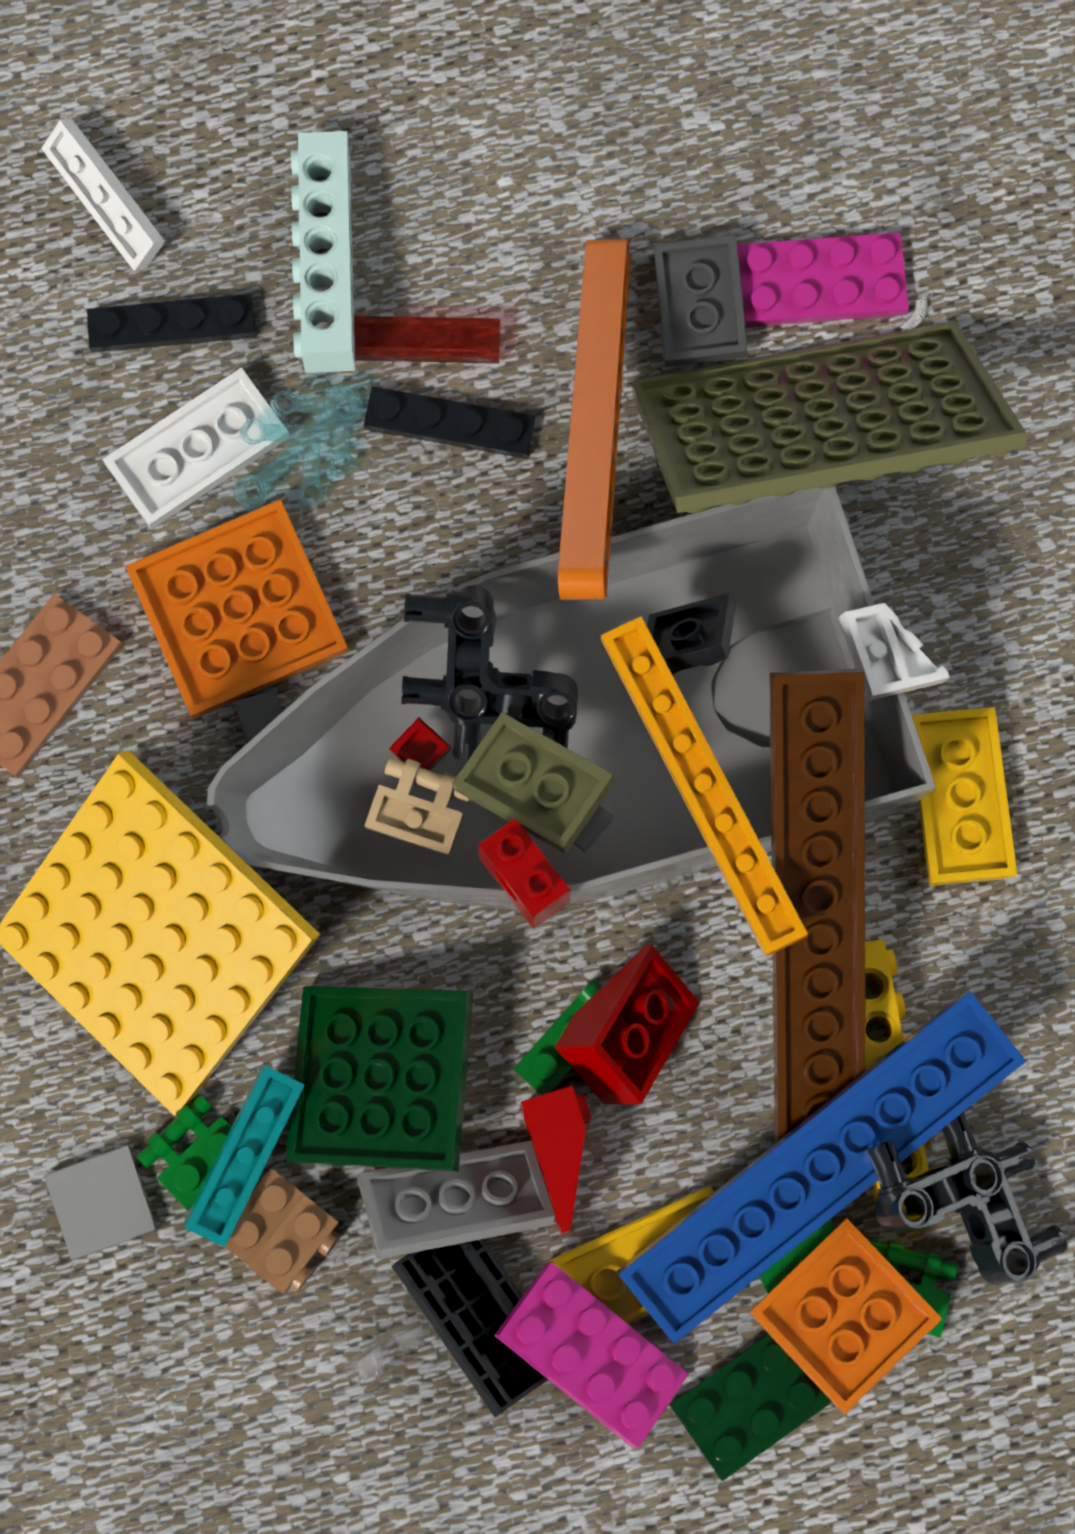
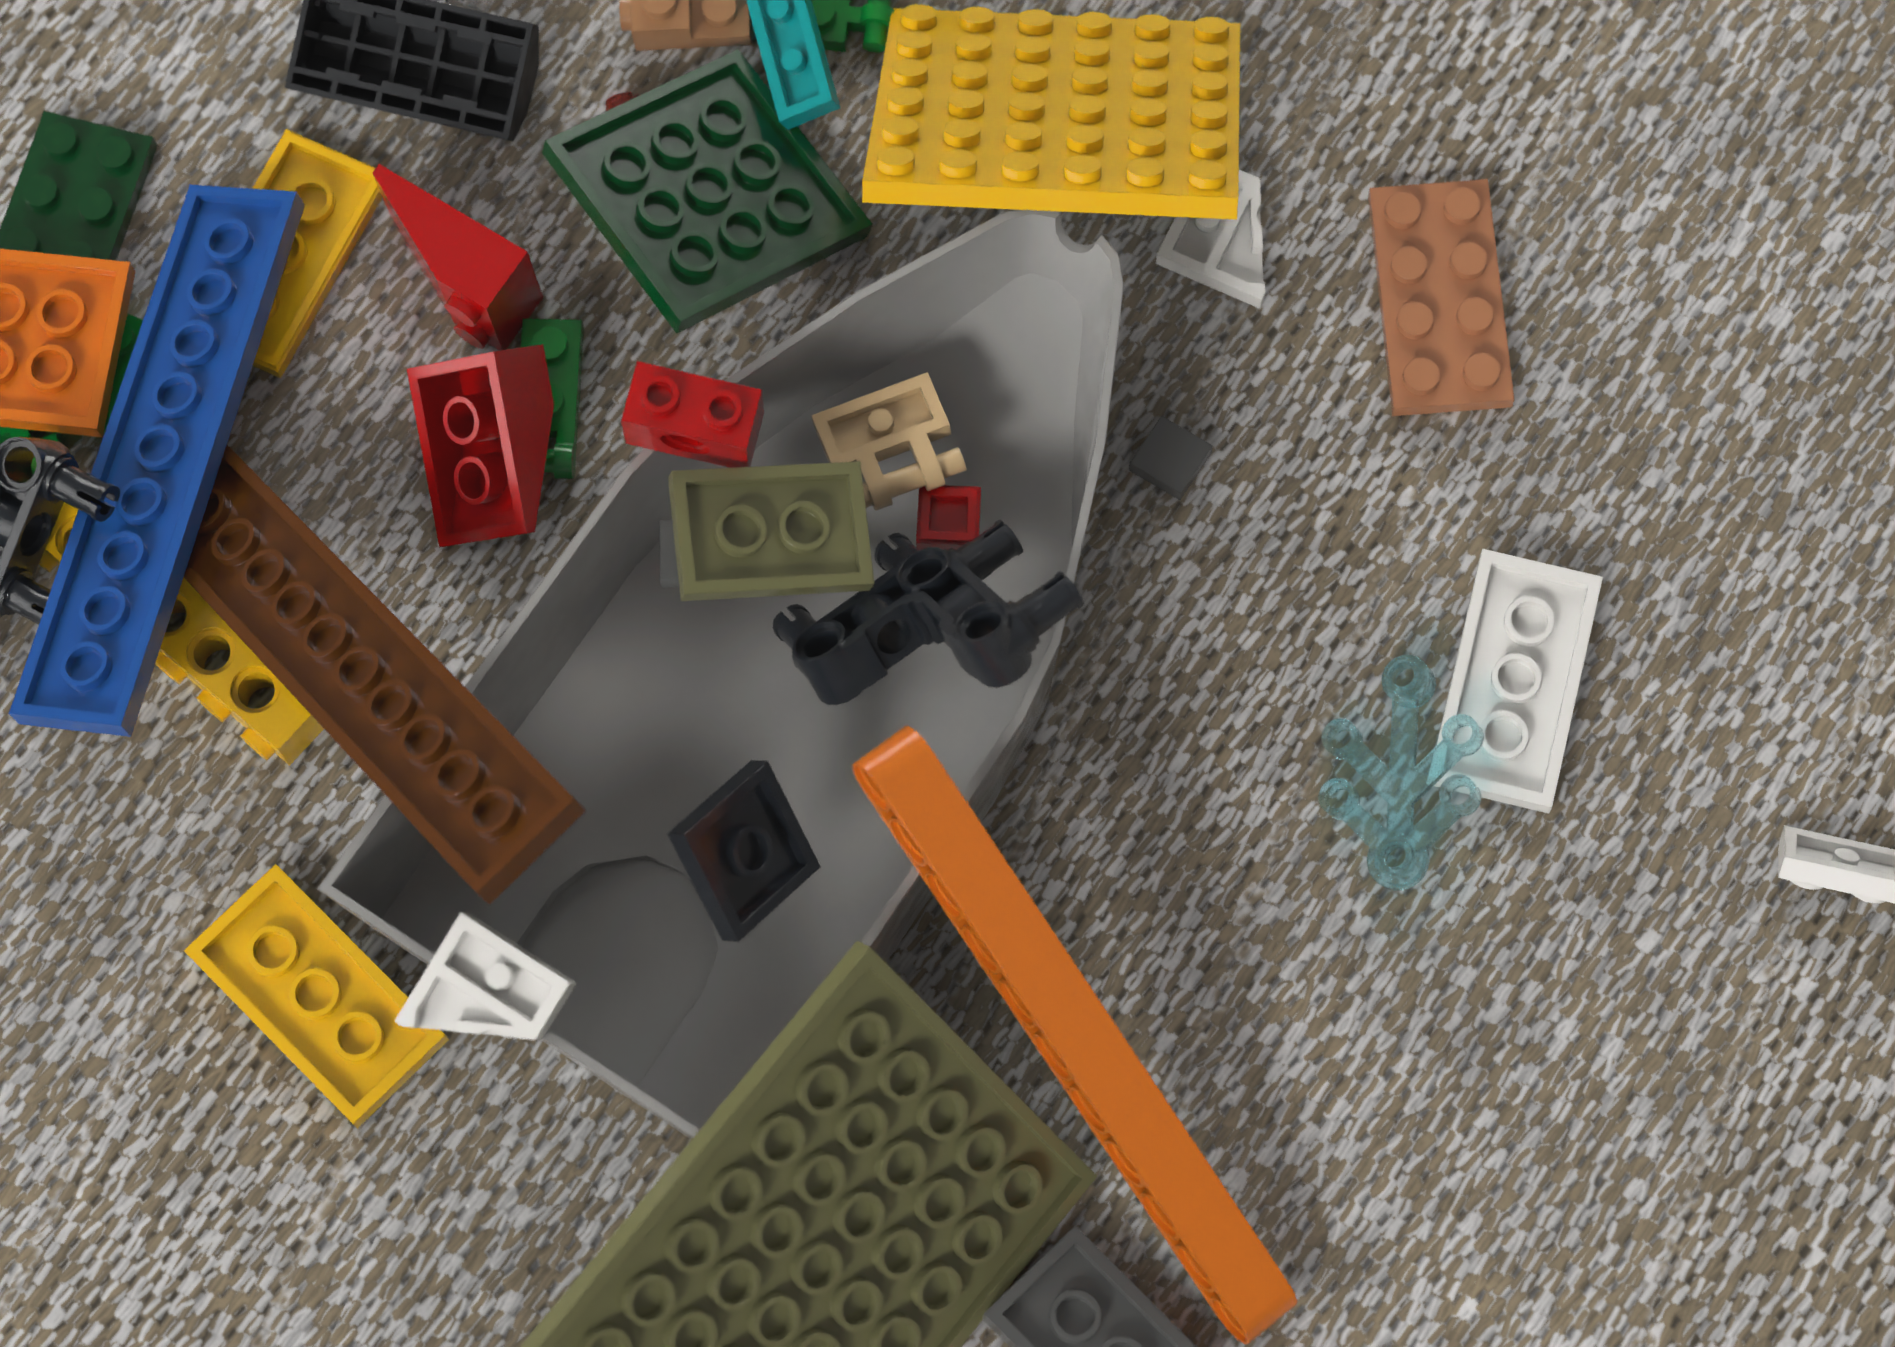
camera: 145 degrees right, 5 degrees down
black plate [87,294,256,353] -> none
orange plate [125,499,349,720] -> none
light aqua brick [291,131,355,373] -> none
clear red plate [354,316,500,364] -> none
light grey plate [358,1141,555,1259] -> none
black plate [364,386,535,459] -> none
dark pink plate [494,1262,689,1448] -> none
light orange plate [601,616,808,957] -> none

